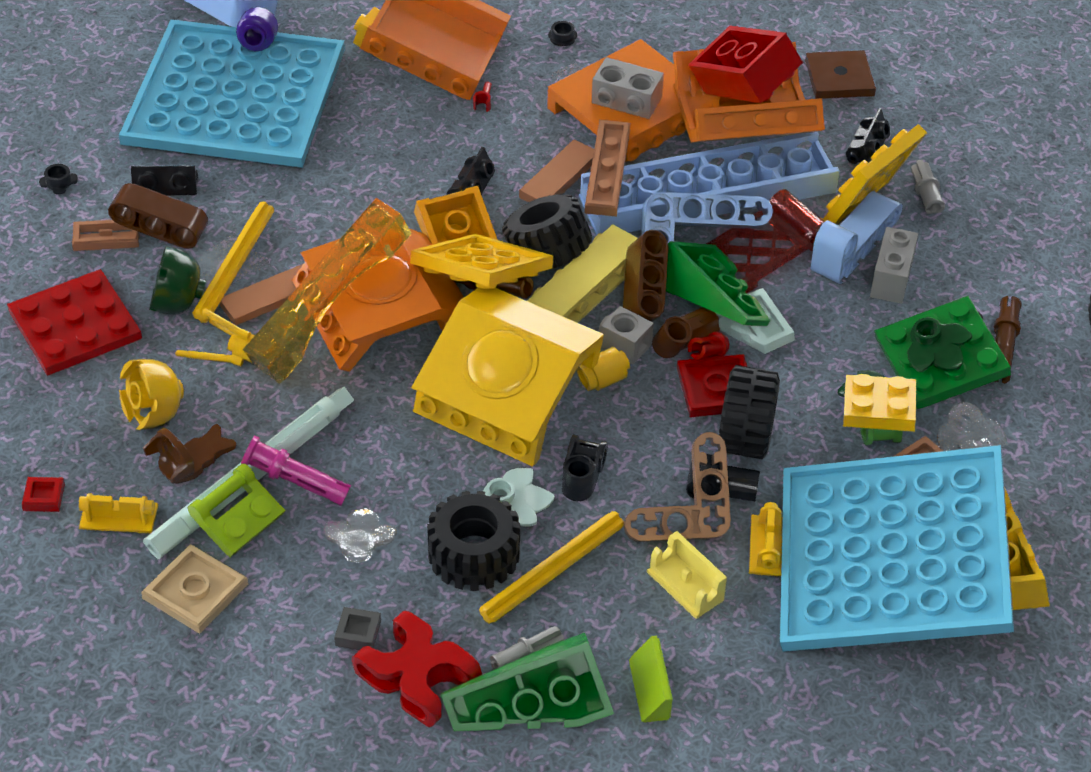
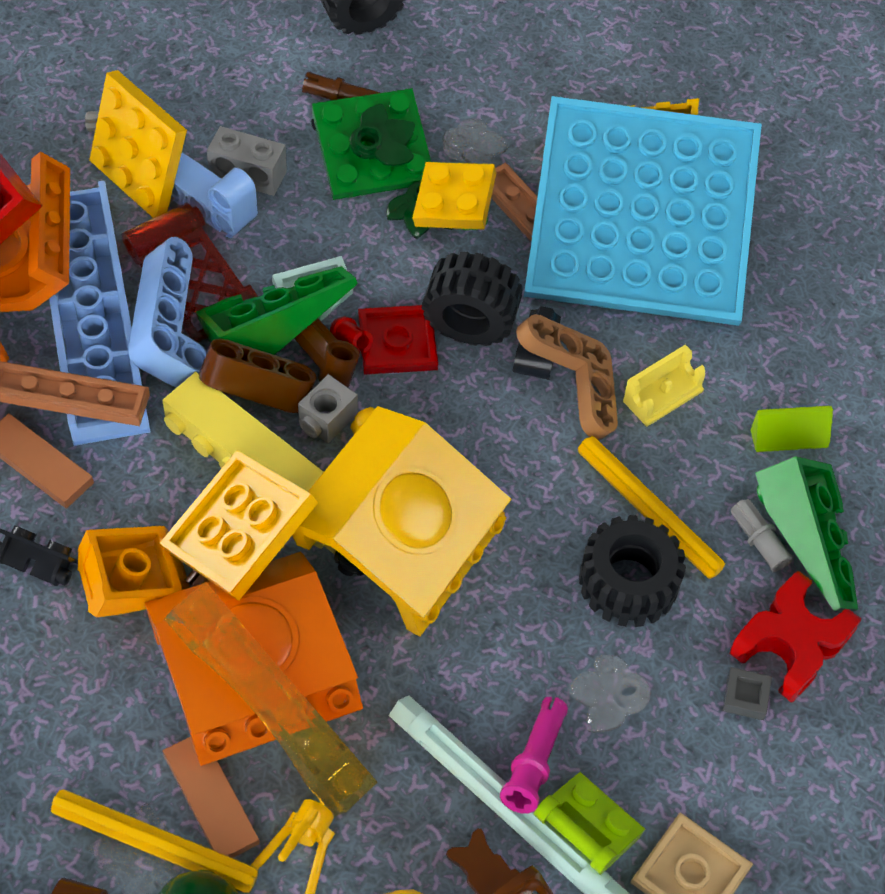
camera: 90 degrees left, 10 degrees up
light aqua plate [483,468,555,527] -> none
black tyre [502,194,592,271] -> none
black piece [562,434,608,501] -> none
yellow hinge [749,502,783,577] -> none
black hinge [846,108,890,164] -> none

